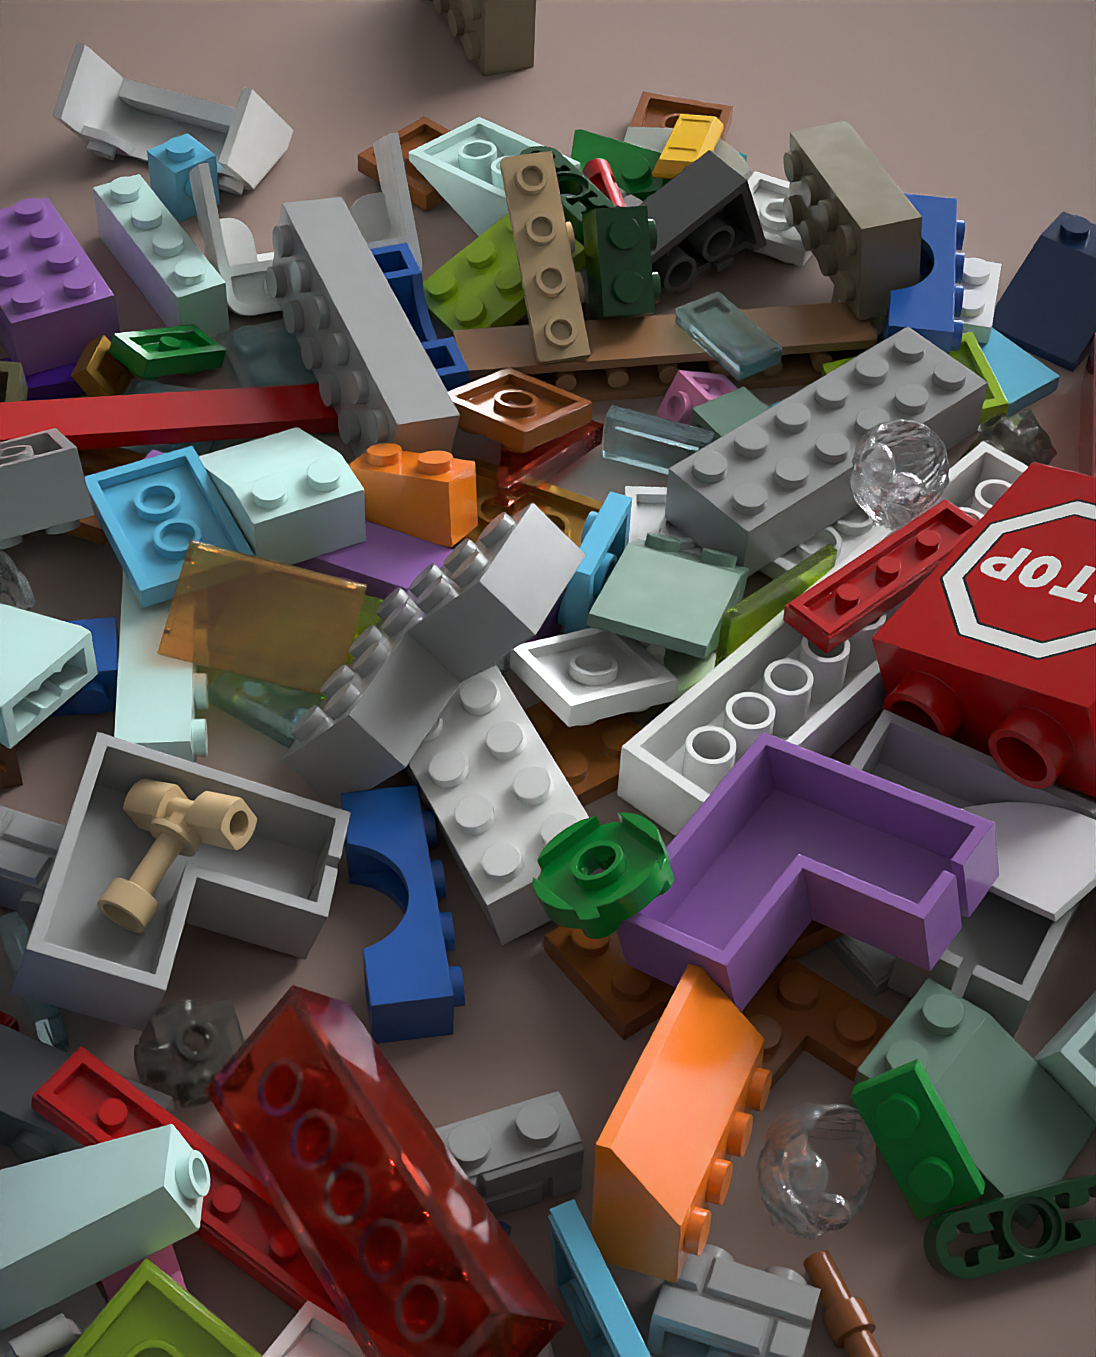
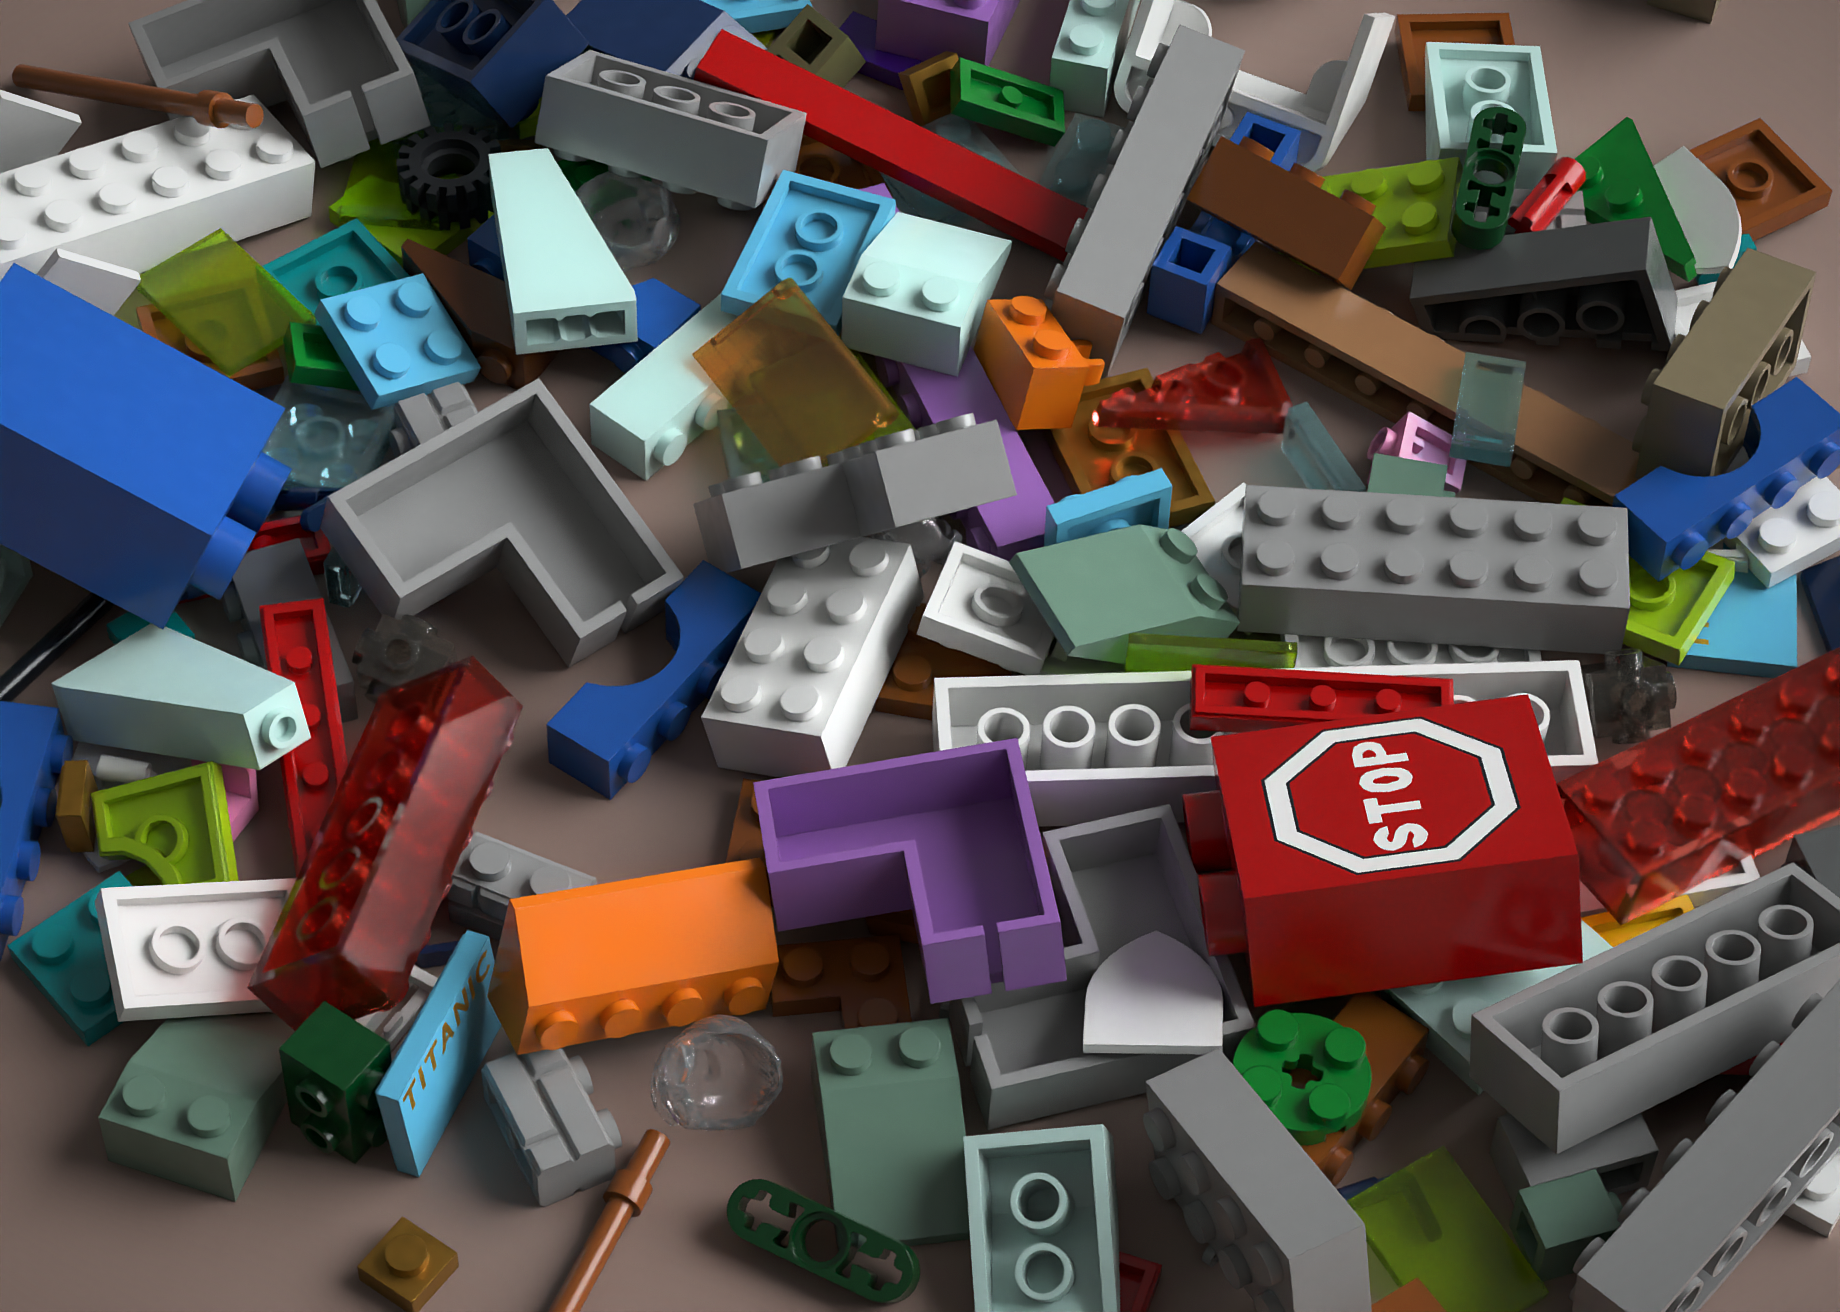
camera: 45 degrees right, 5 degrees up
tan bar [97,778,257,933] -> none
dark orange plate [448,367,593,453] -> none
tan bracket [500,151,591,364] -> none
green plate [533,813,674,939] -> none
dark green brick [582,206,661,320] -> none
yellow tile [652,114,724,179] -> none
clear hair [850,419,950,530] -> none
green plate [850,1059,986,1221] -> none
none -> dark orange brick [1186,136,1386,290]

